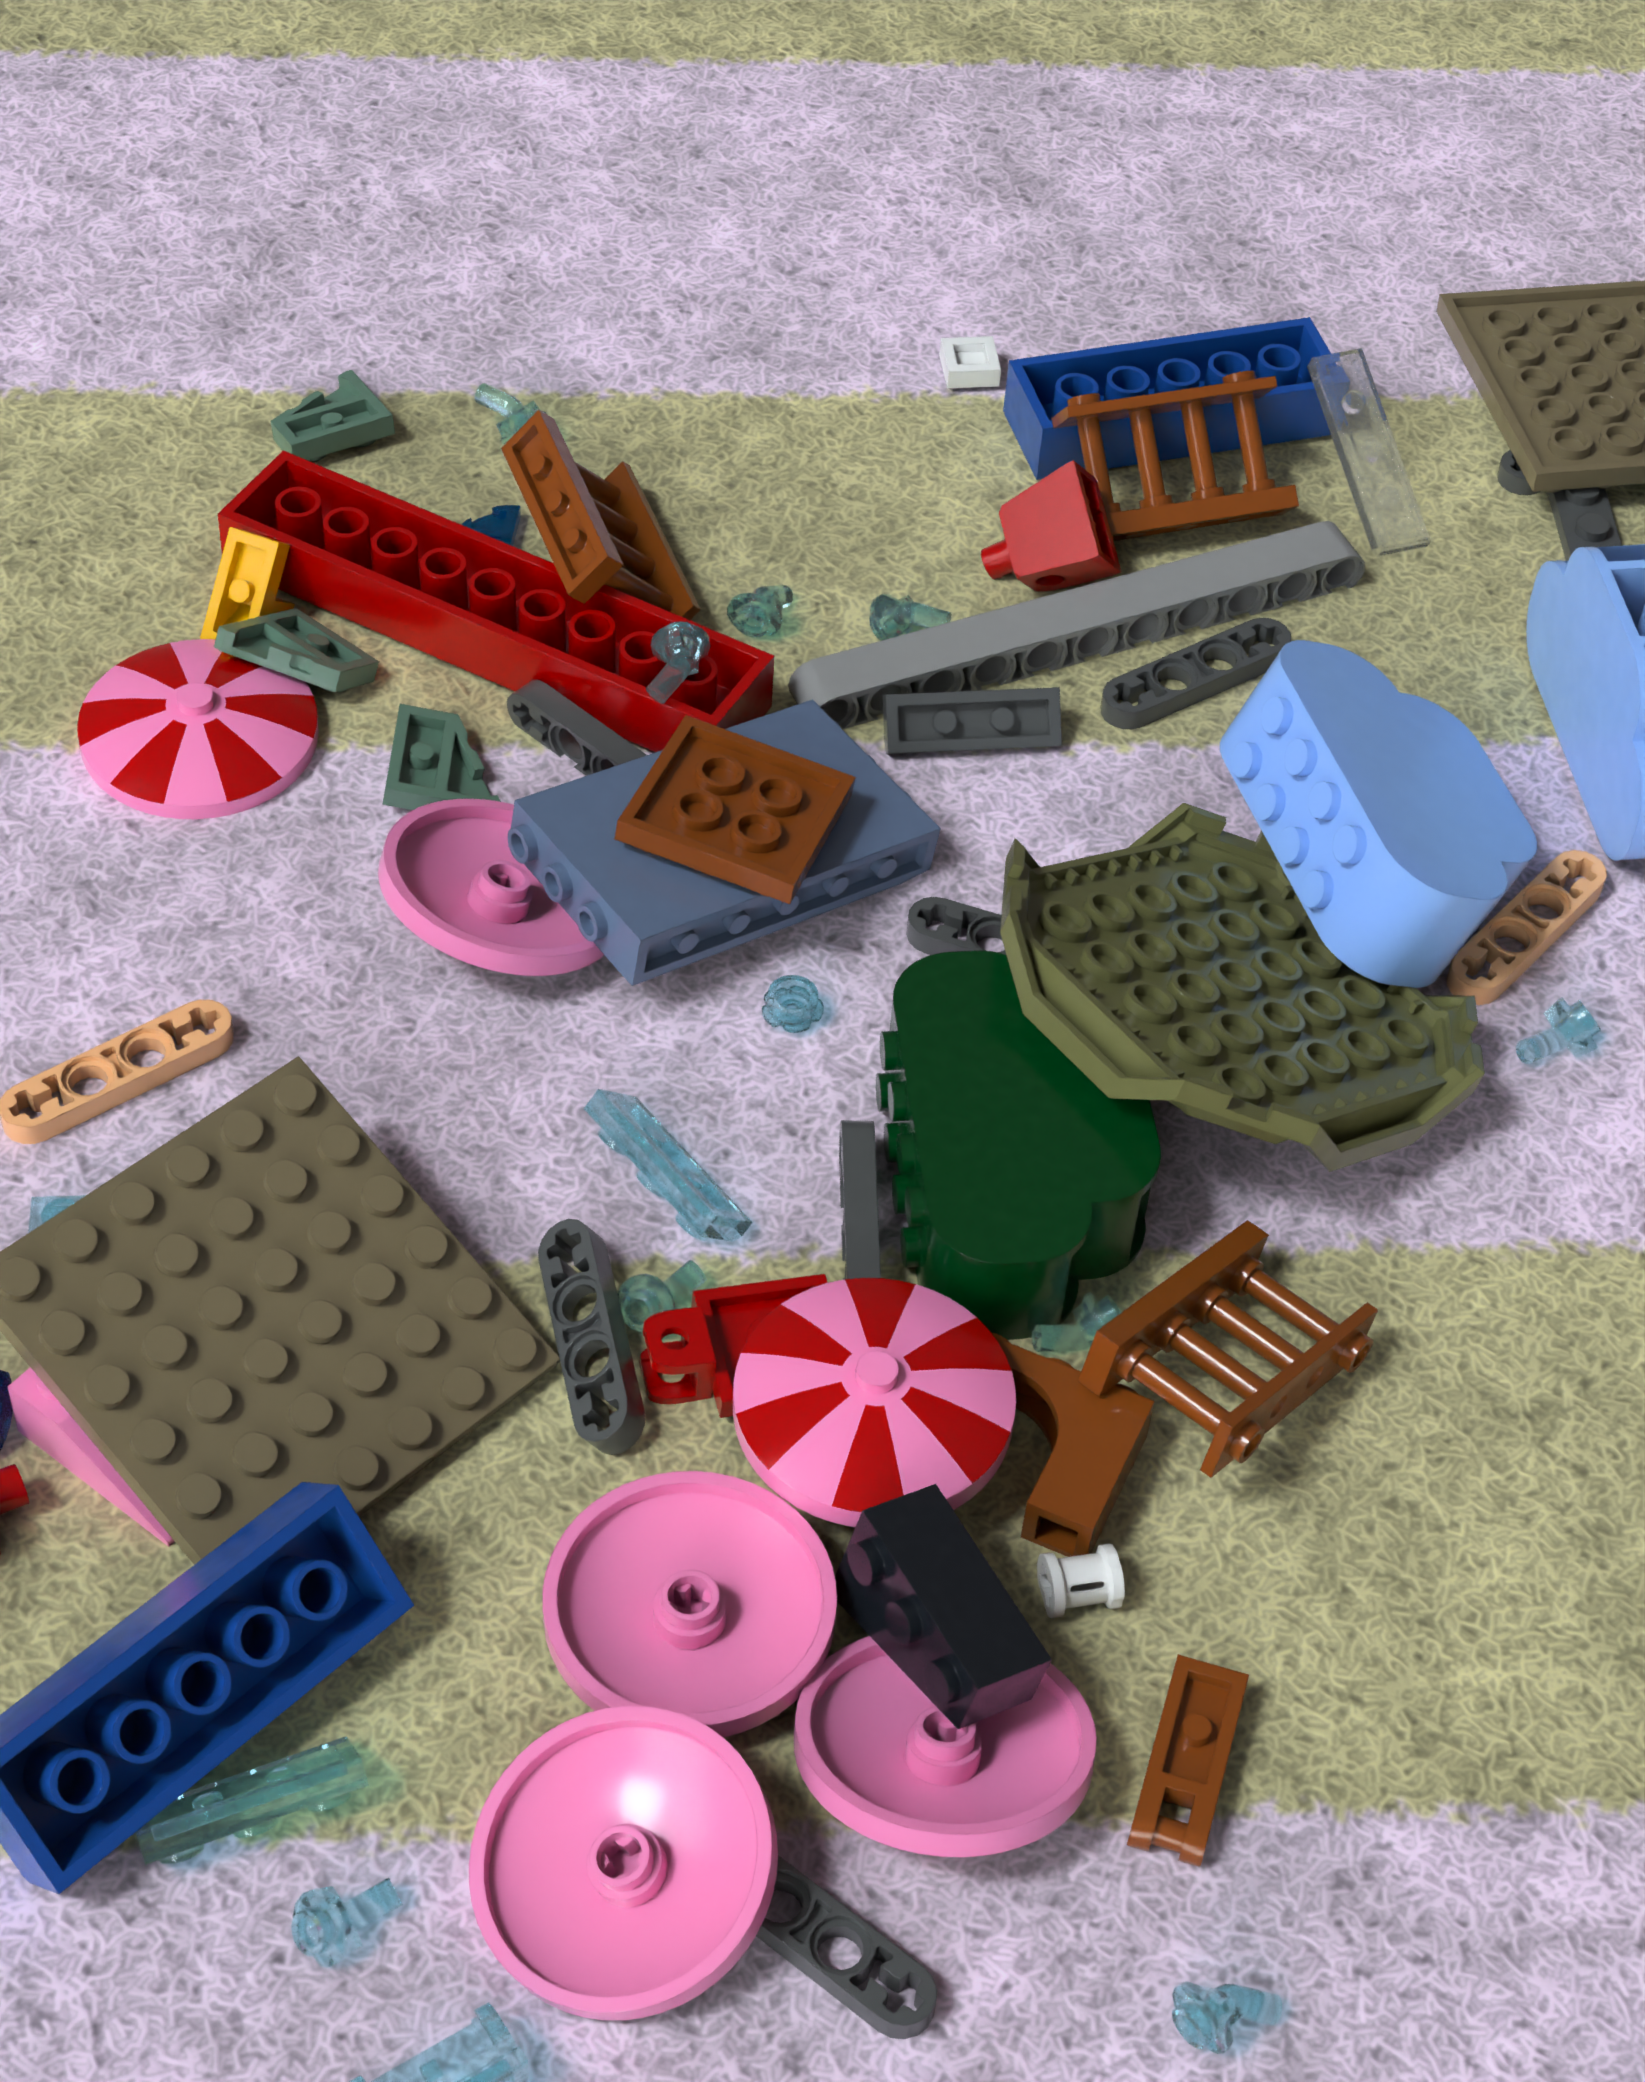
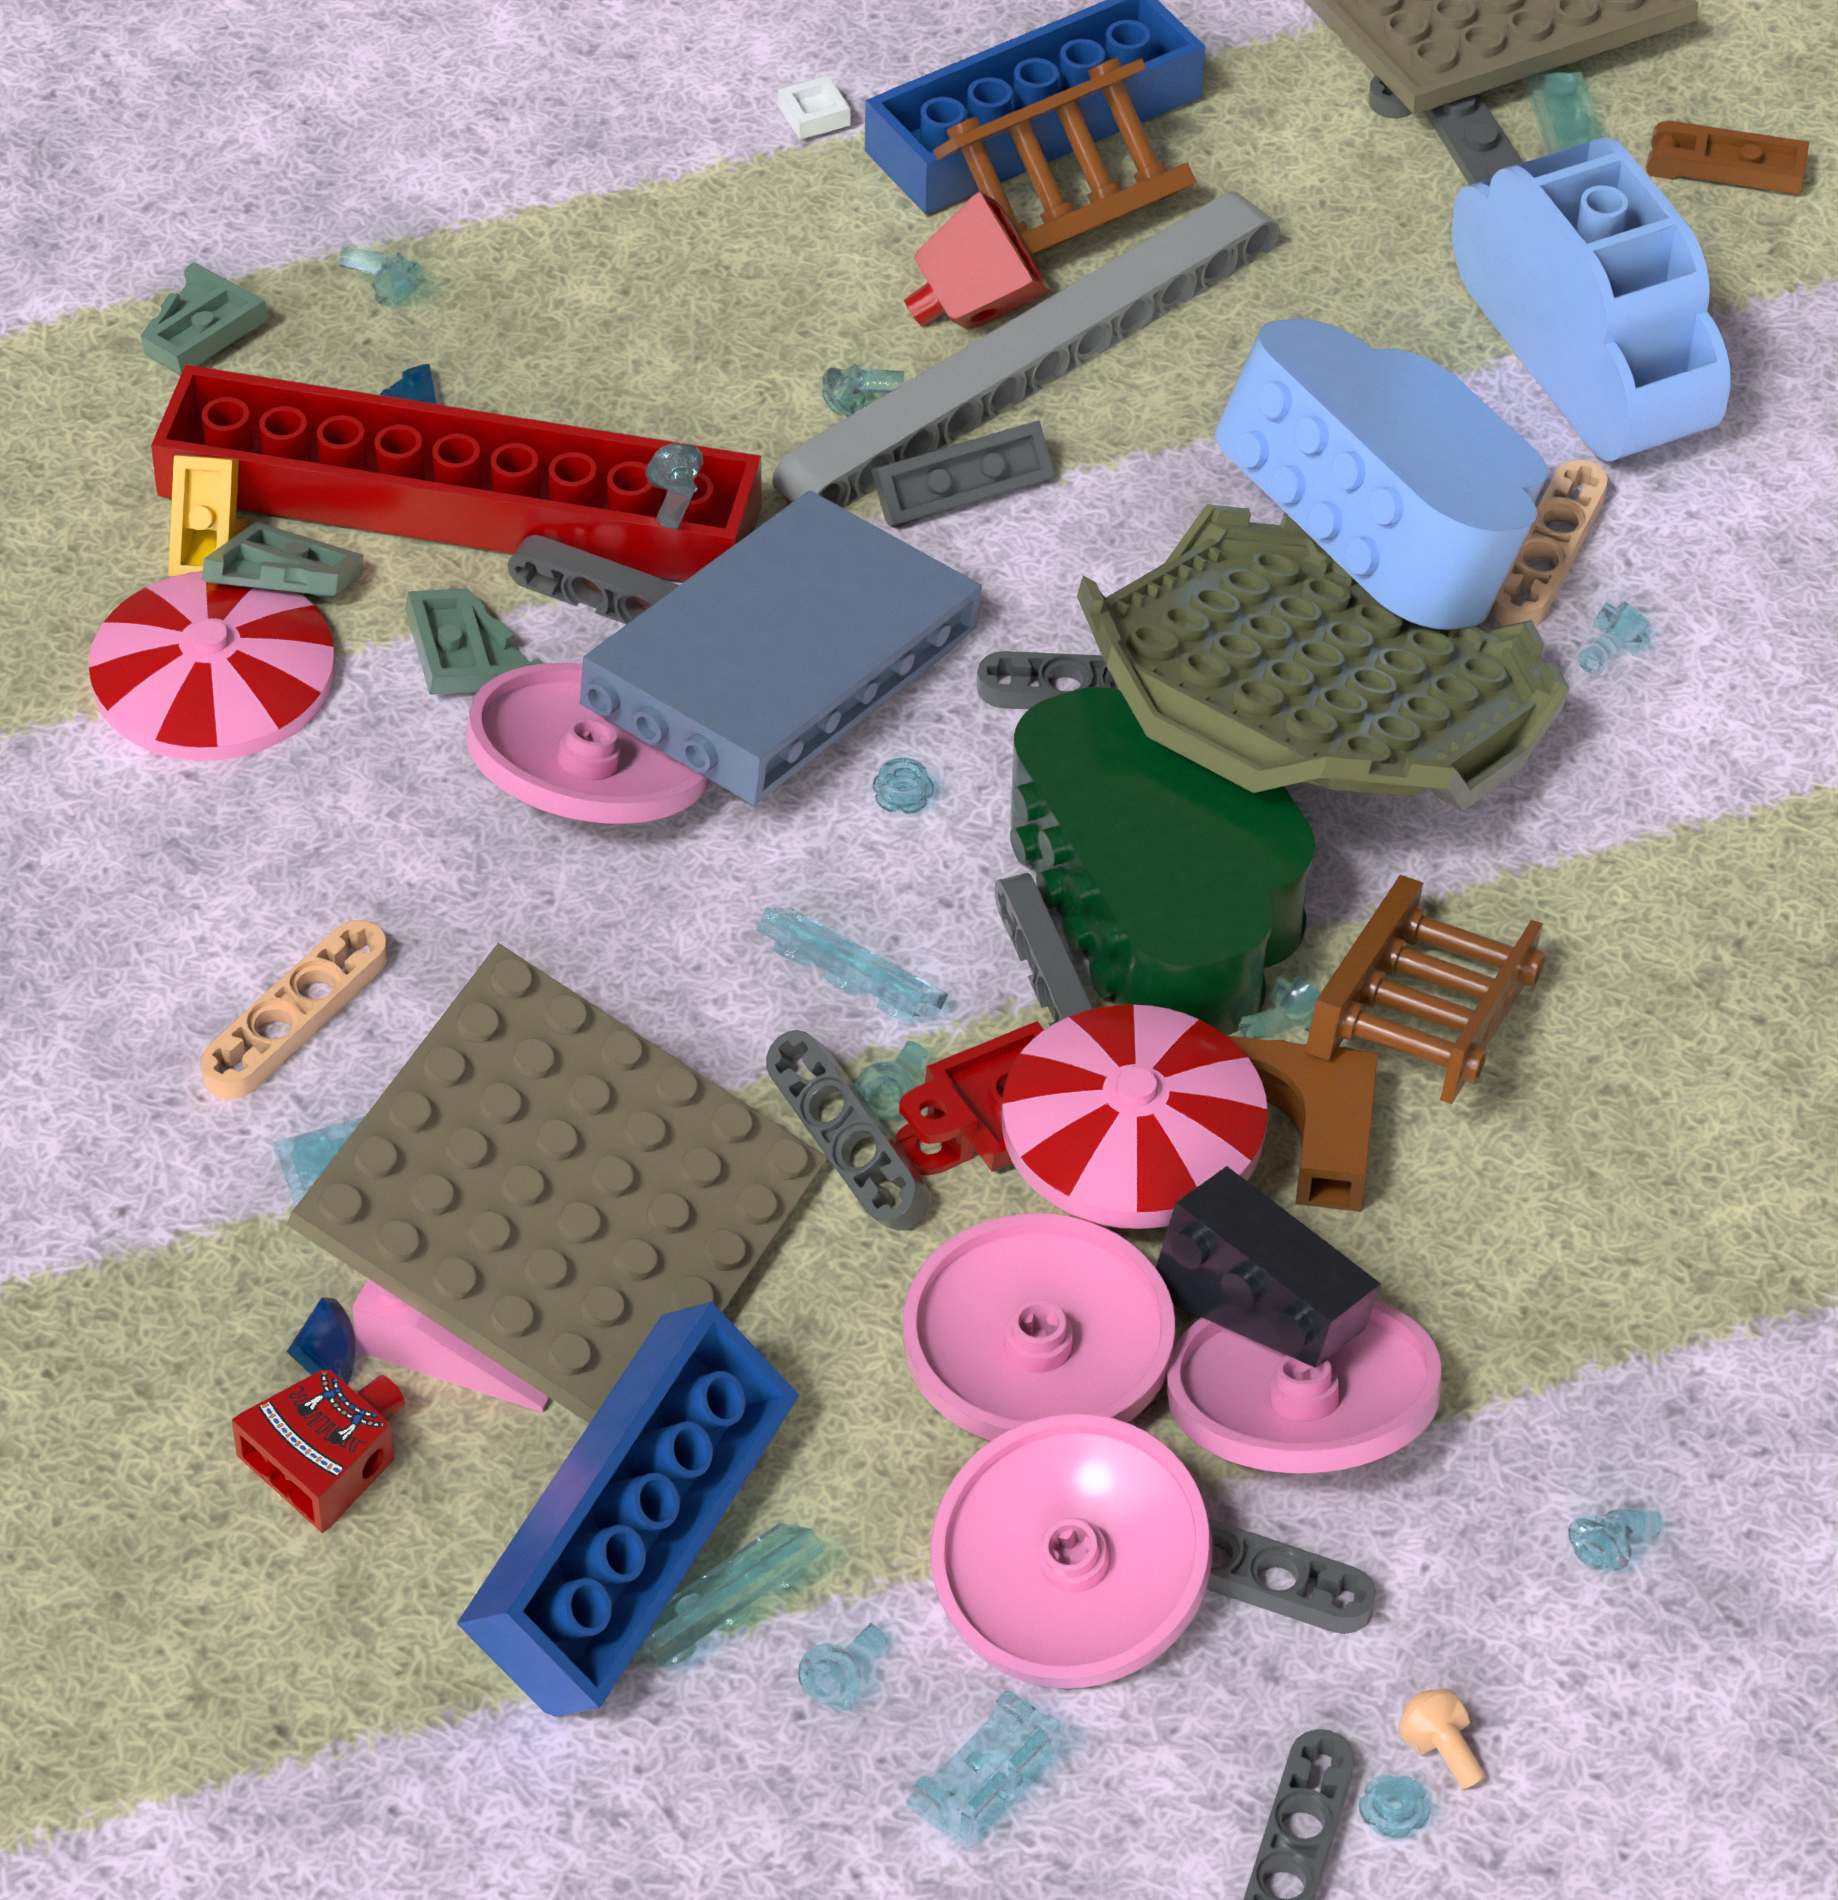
camera: 15 degrees left, 0 degrees up
dark orange fence [501,410,701,620] -> none
dark orange plate [614,715,856,904] -> none
clear light blue plate [727,585,793,637] -> none
white bush [1037,1543,1125,1618] -> none
dark grey beam [1100,618,1291,730] -> none
dark orange plate [1127,1654,1249,1867] -> none
clear tile [1307,348,1431,558] -> none

